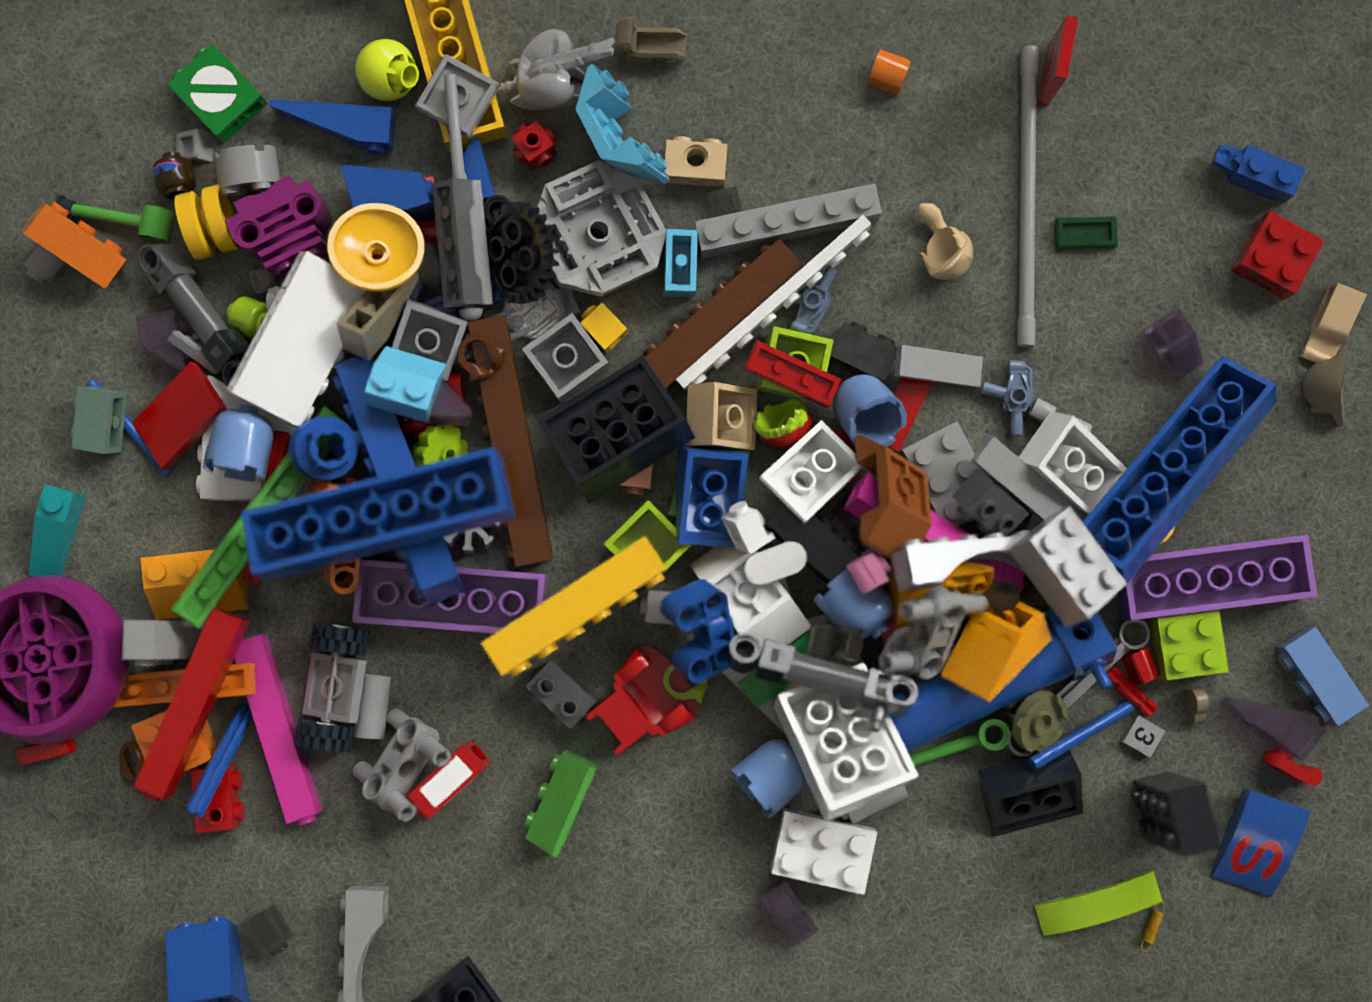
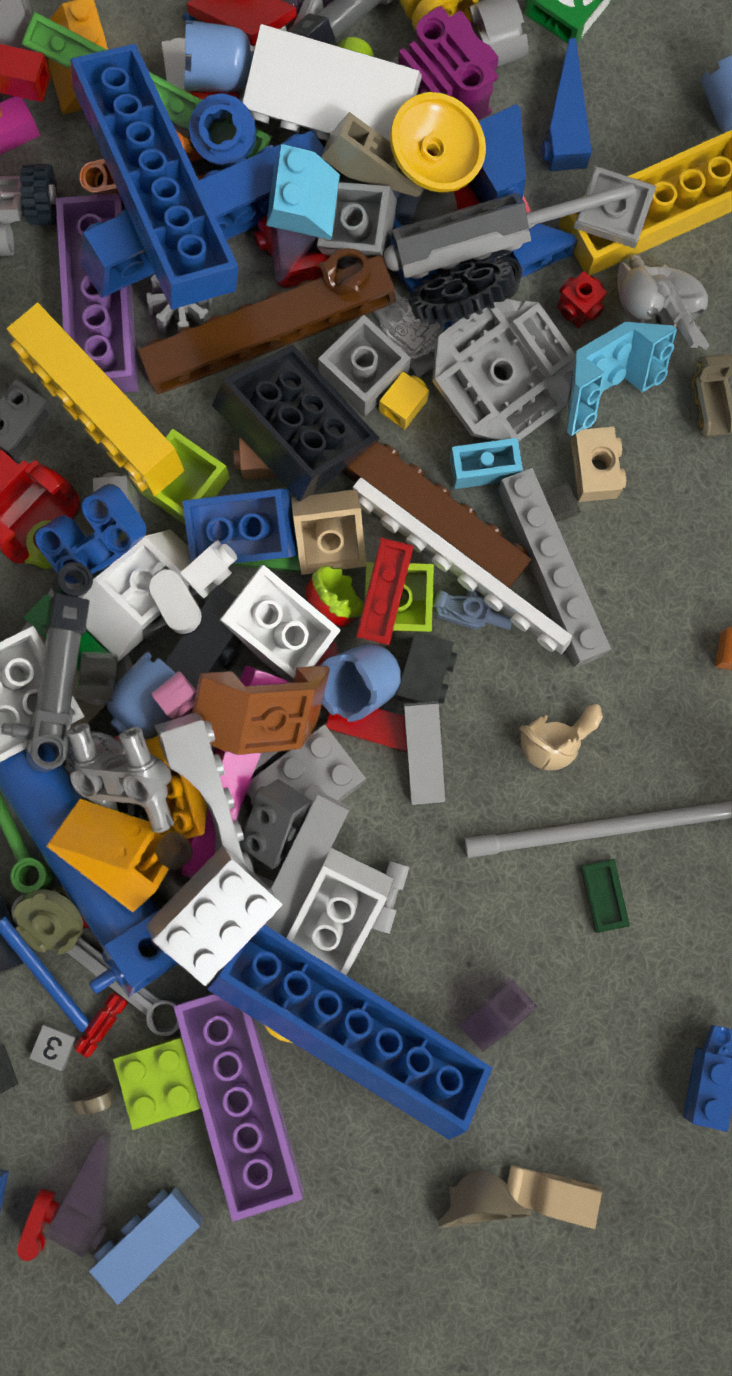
camera: 75 degrees right, 5 degrees down
neon yellow brick [355,39,419,102] -> none
lime plant [411,423,468,467] -> none
sand blue piece [981,361,1033,436] -> none
red brick [1121,646,1160,684] -> none
red brick [1231,211,1325,300] -> none

